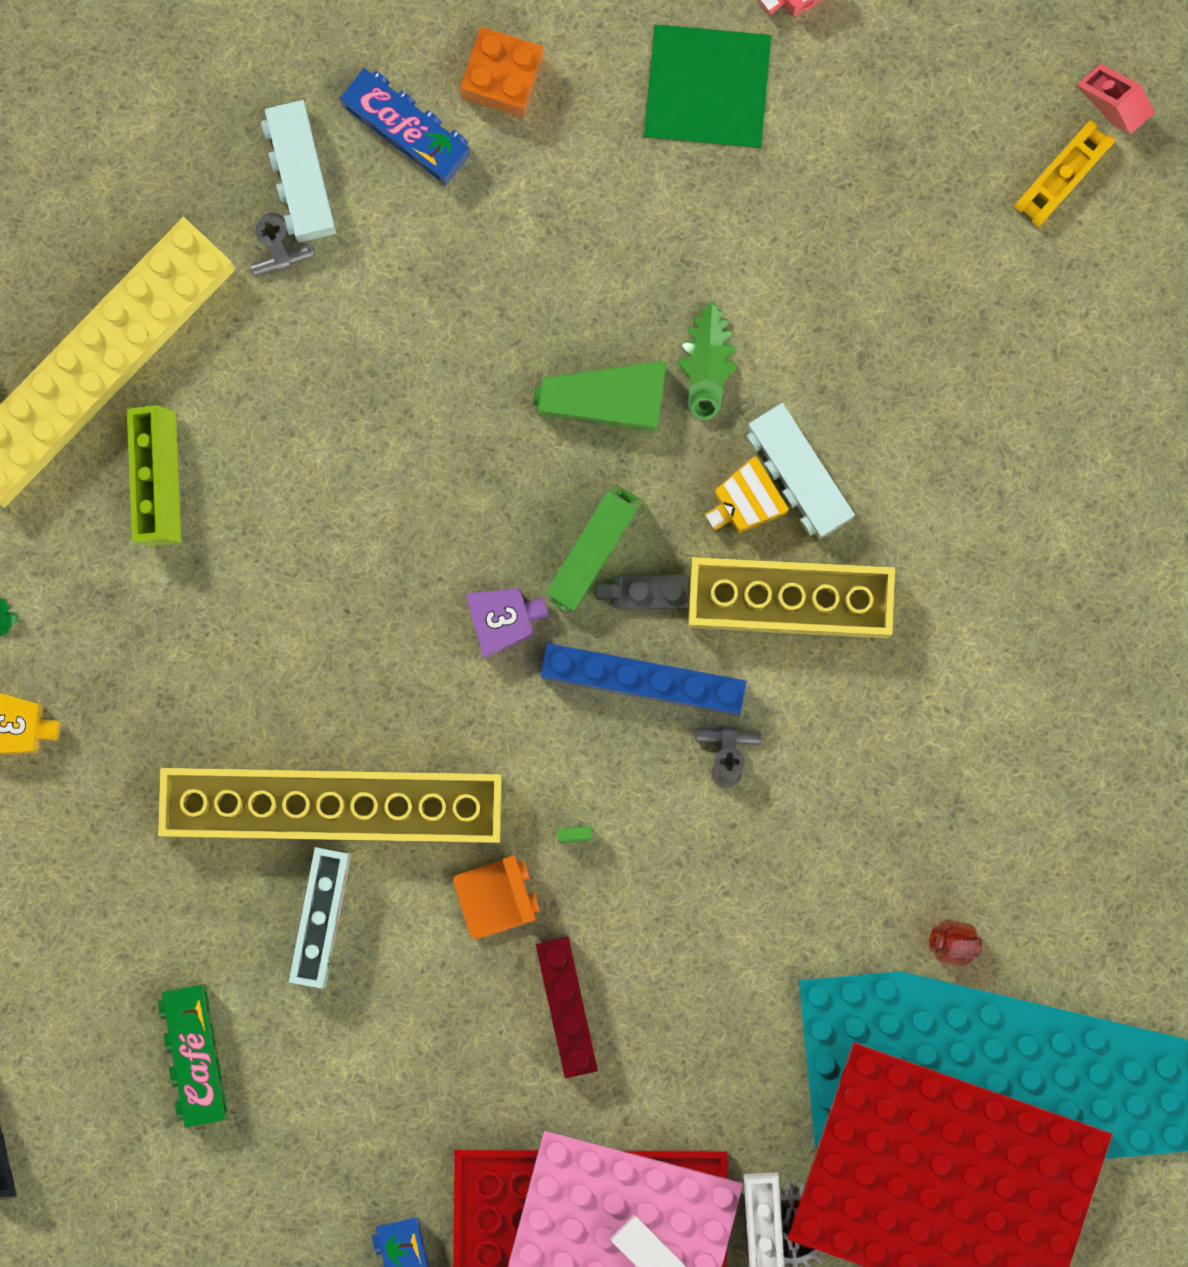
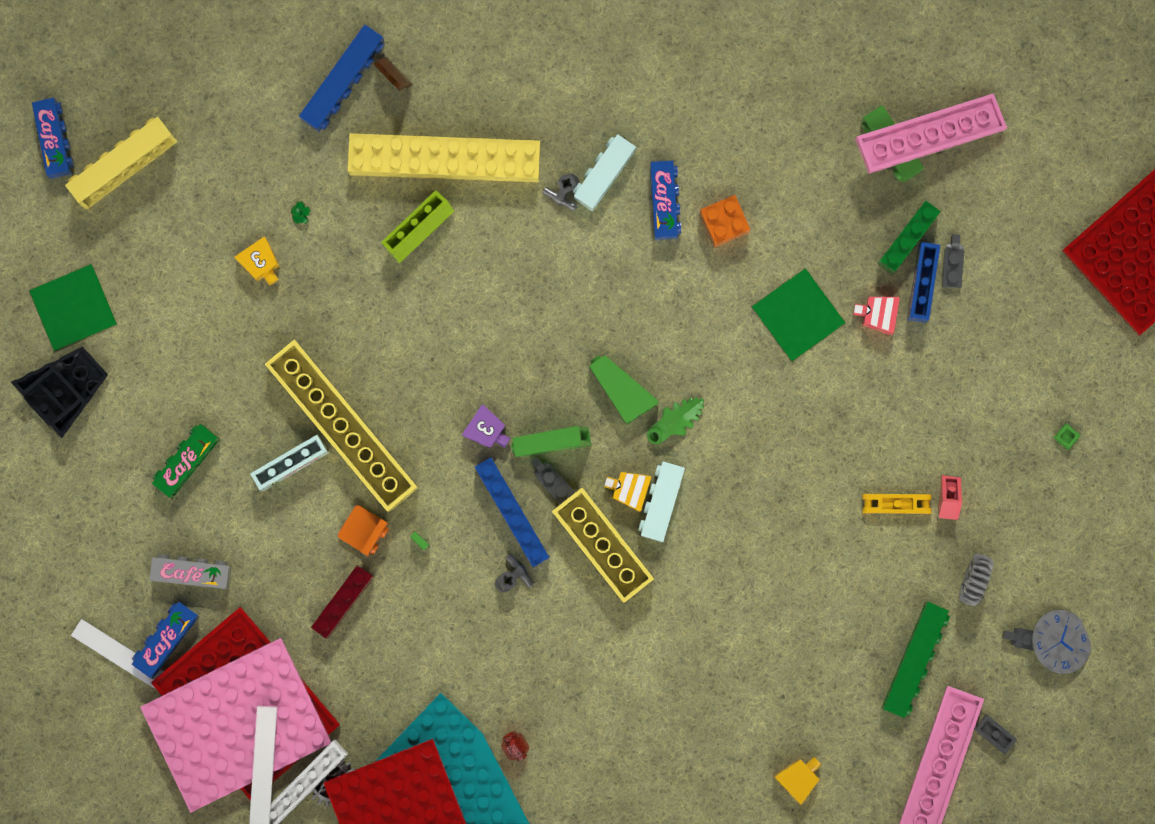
camera: 55 degrees right, 0 degrees up
none -> light grey brick [149,554,232,589]

